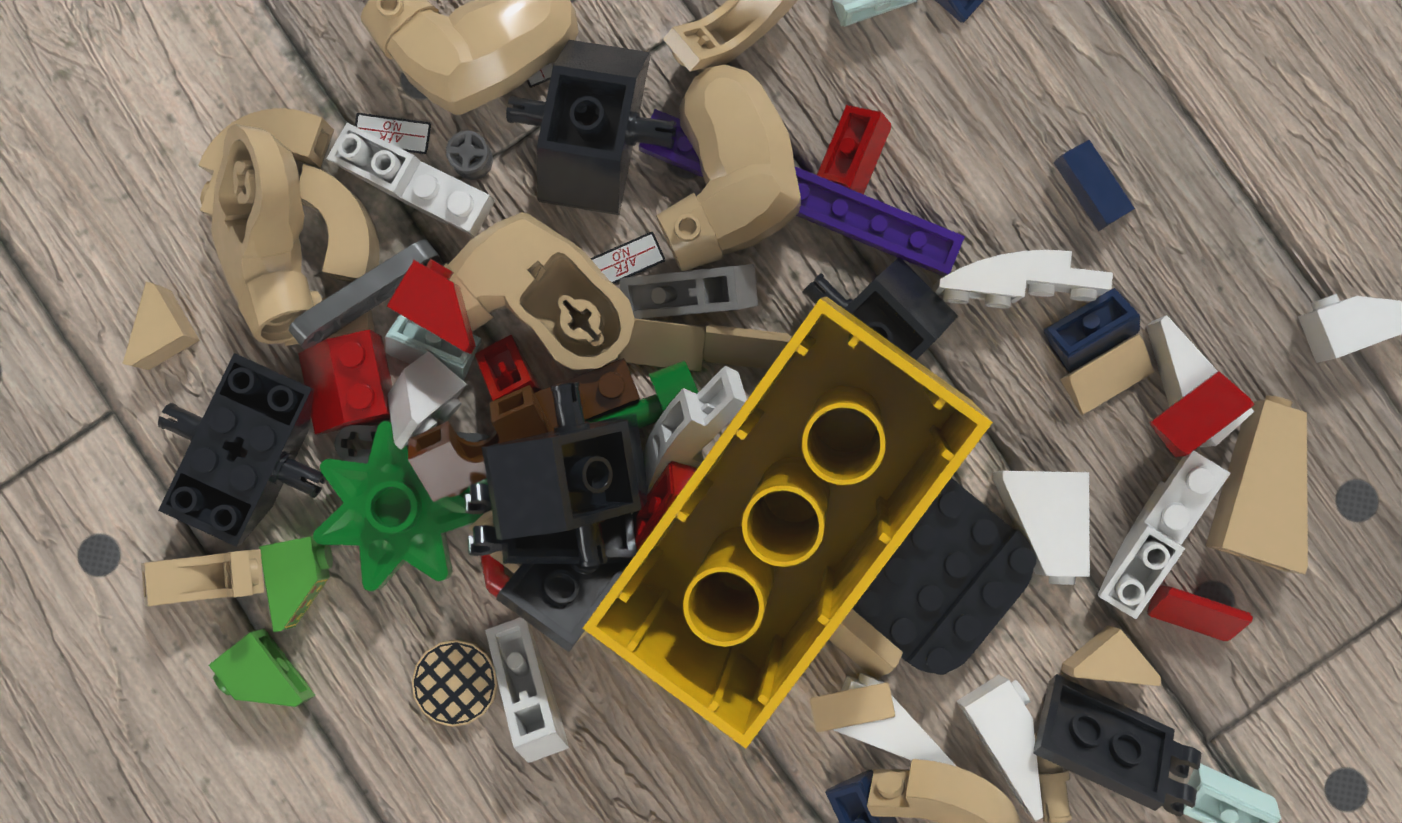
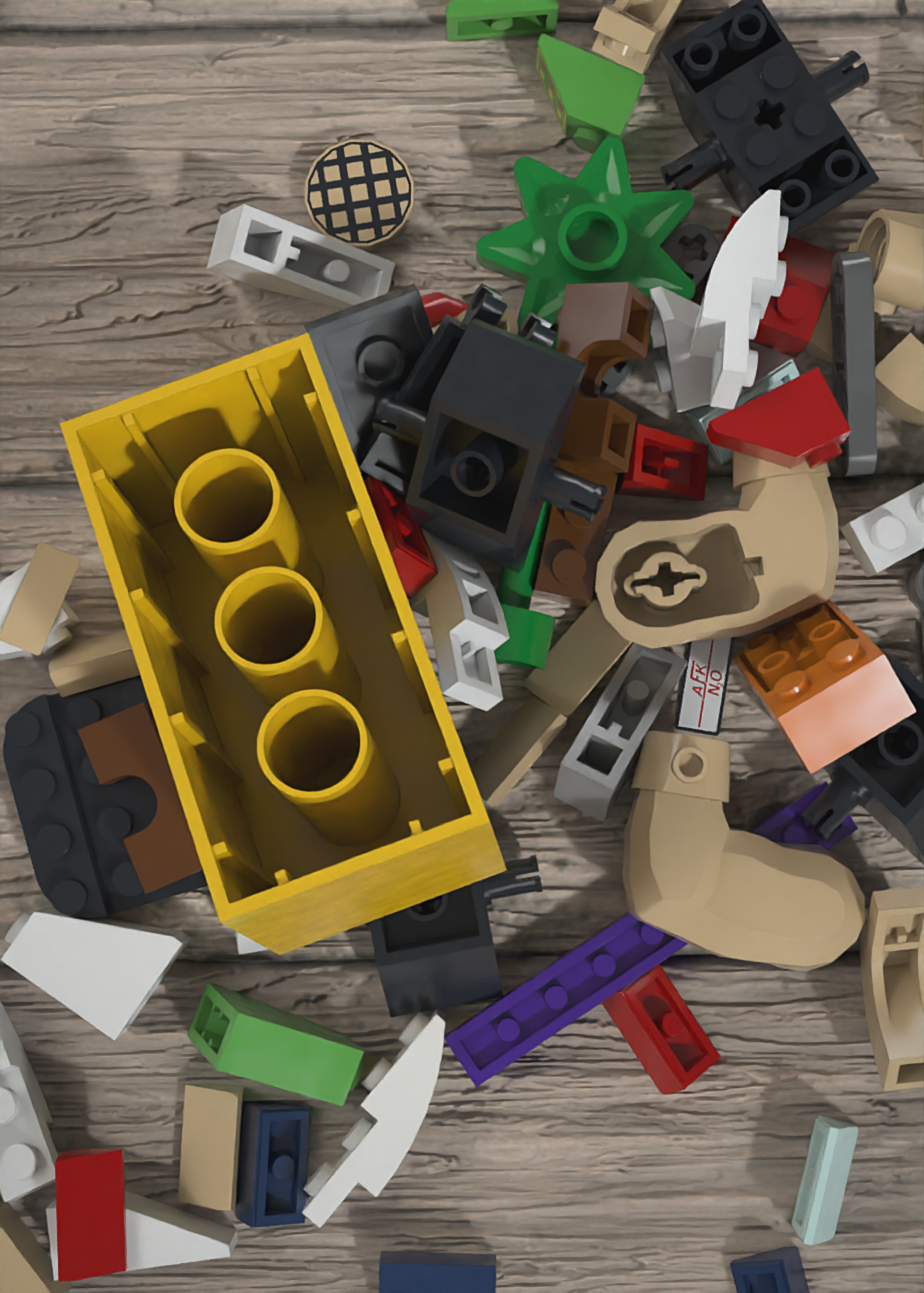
camera: 125 degrees right, 0 degrees up
none -> reddish brown arch [78,702,203,894]
none -> bright green slope [187,982,364,1106]
none -> white slope [690,189,789,410]
none -> orange slope [732,598,917,774]

